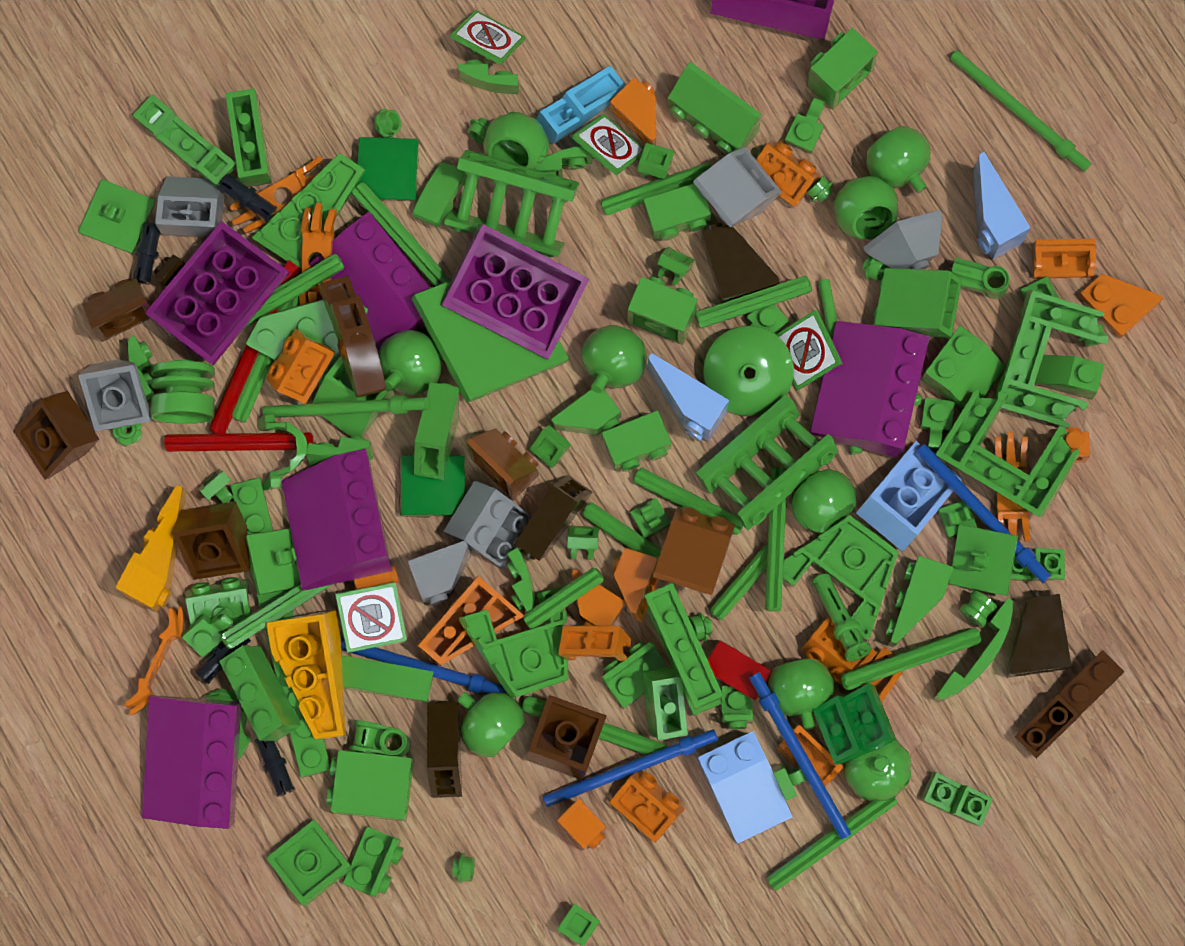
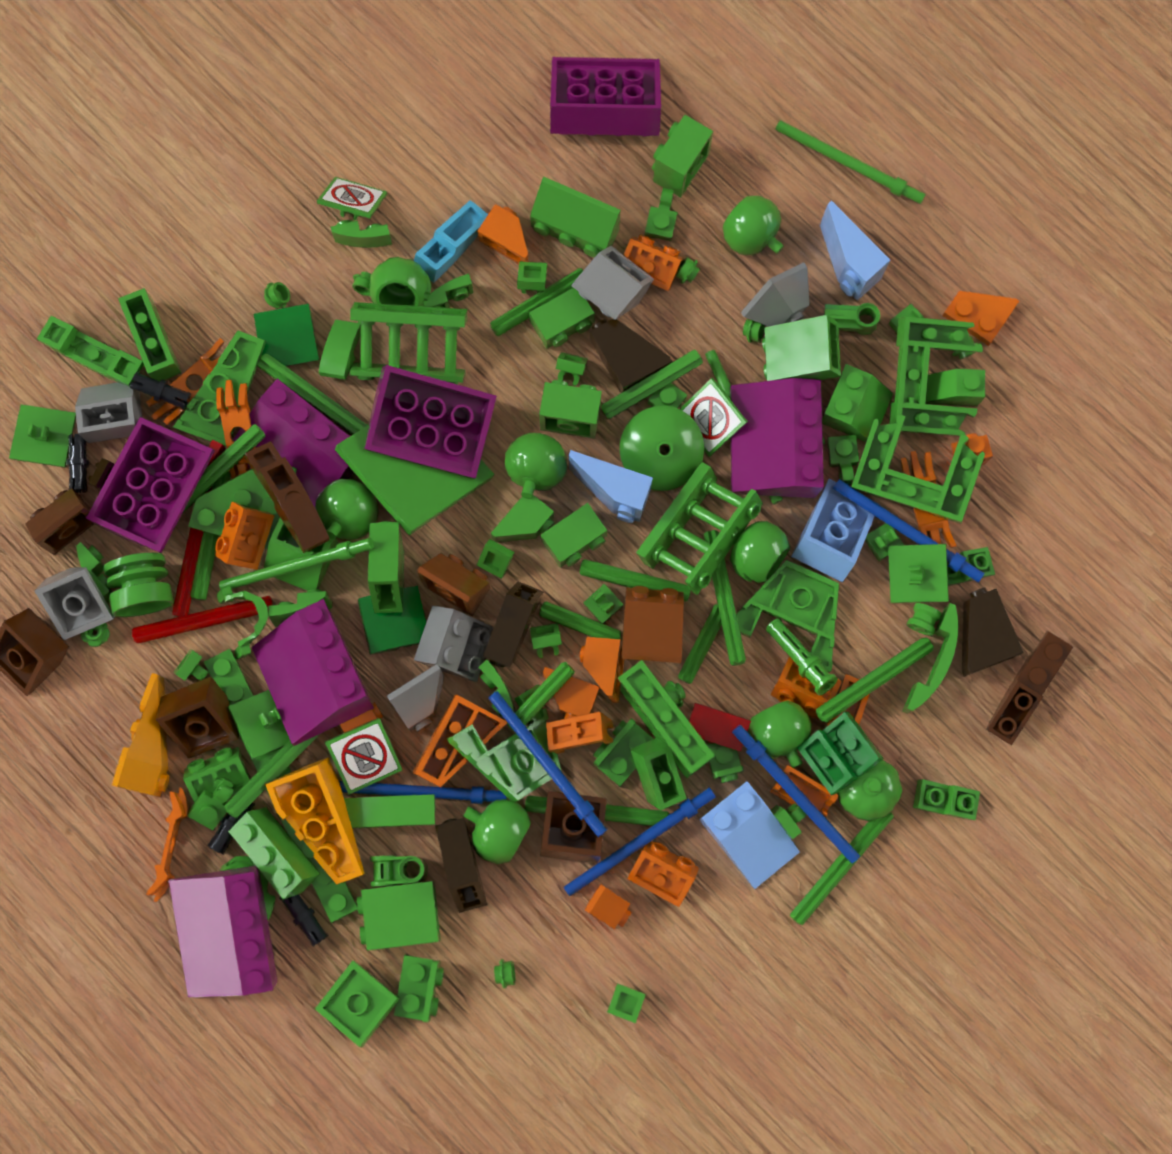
camera: 20 degrees left, 0 degrees up
piece [572,114,644,176] -> none
bright green piece [833,176,898,240] -> none
bright green slope [885,556,954,647] -> none
orange hinge [1032,238,1096,279] -> none
none -> blue bar [489,691,607,837]

